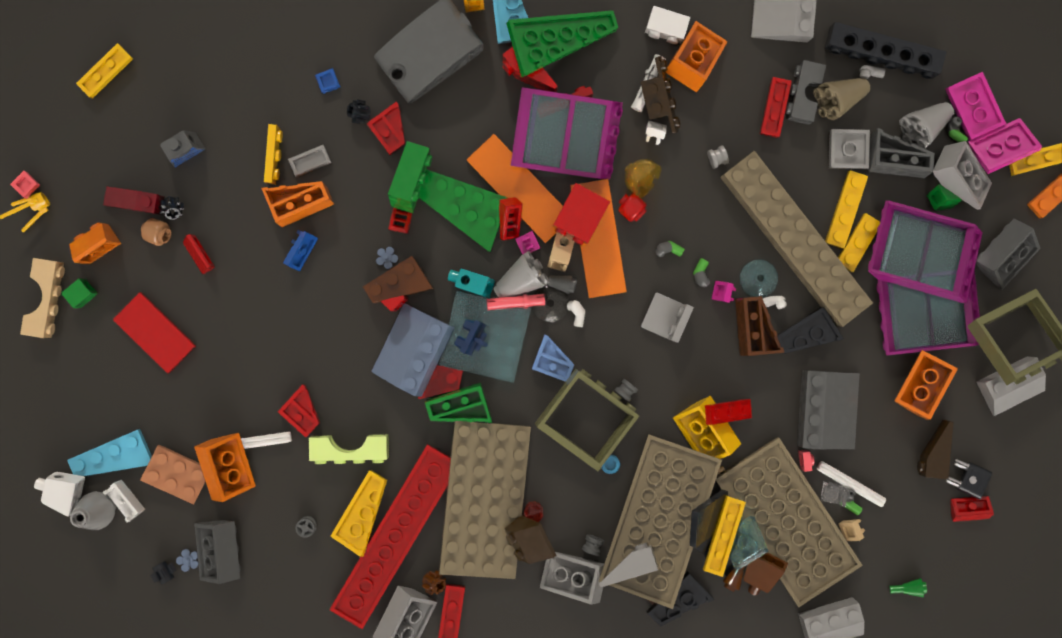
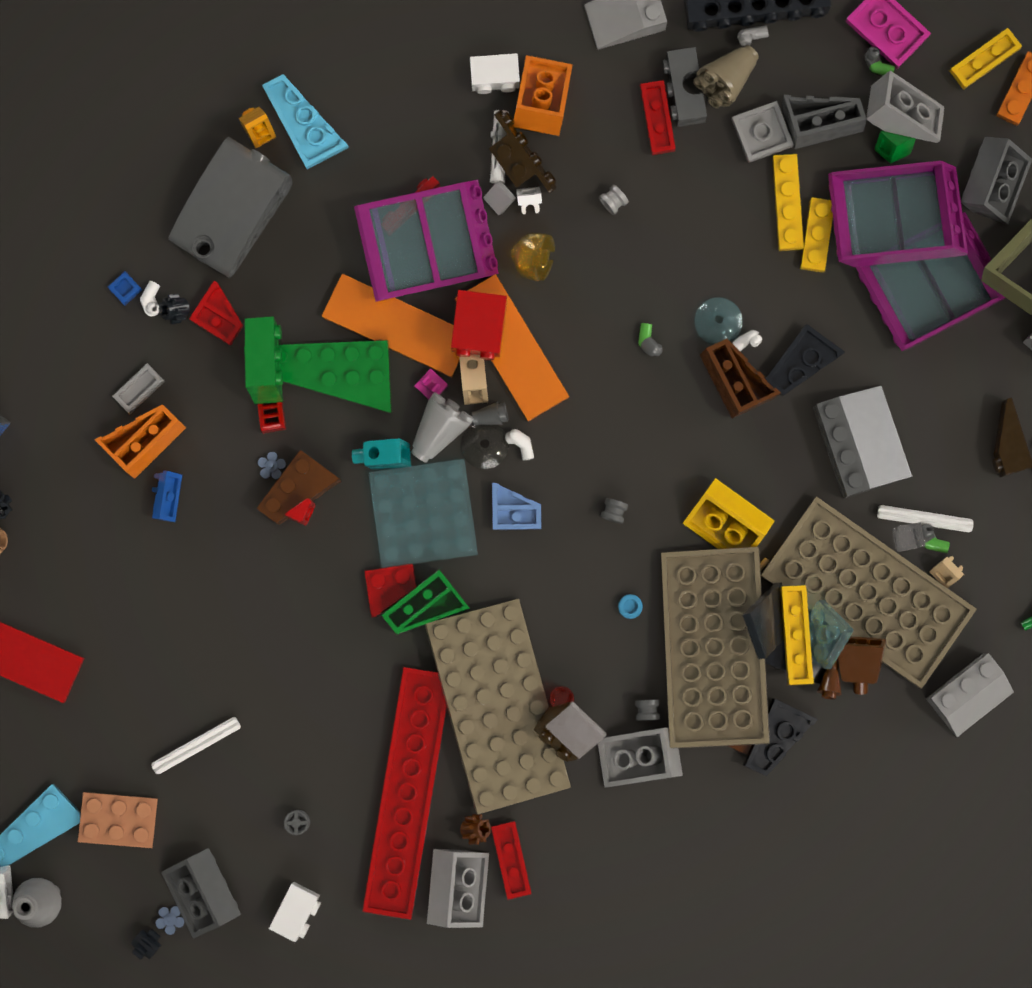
camera: 20 degrees left, 5 degrees down
white hinge [103,480,145,522] -> none
red slope [183,234,215,274] -> none
orange slope [194,433,256,502] -> none
yellow plate [264,124,283,185] -> none
red wing [278,384,320,437] -> none
yellowish green arch [309,434,389,464] -> none
yellow wing [331,470,387,557] -> none
sand blue slope [371,303,455,397] -> none
dark blue hips [454,319,489,356] -> none
coral pin [486,293,545,311] -> none
red slope [499,197,523,240] -> none
red slope [502,46,558,92] -> none
green wing [506,10,619,77] -> none
olive window [535,369,639,471] -> none
light grey slope [599,543,659,588] -> none
red head [618,193,647,222] -> none
light grey bracket [641,293,694,343] -> none
arm [655,241,685,257] -> none
red plate [705,399,752,425] -> none
dark pink tile [712,281,736,303] -> none
dark tan brick [720,151,873,327] -> none
coral plate [798,449,814,472] -> none
orange slope [894,350,958,420] -> none
light grey cone [899,102,954,149] -> none
dark pink plate [967,118,1042,174] -> none
none -> white arm [140,280,160,316]
none -> white brick [269,882,321,942]
none -> light grey tile [483,180,516,215]

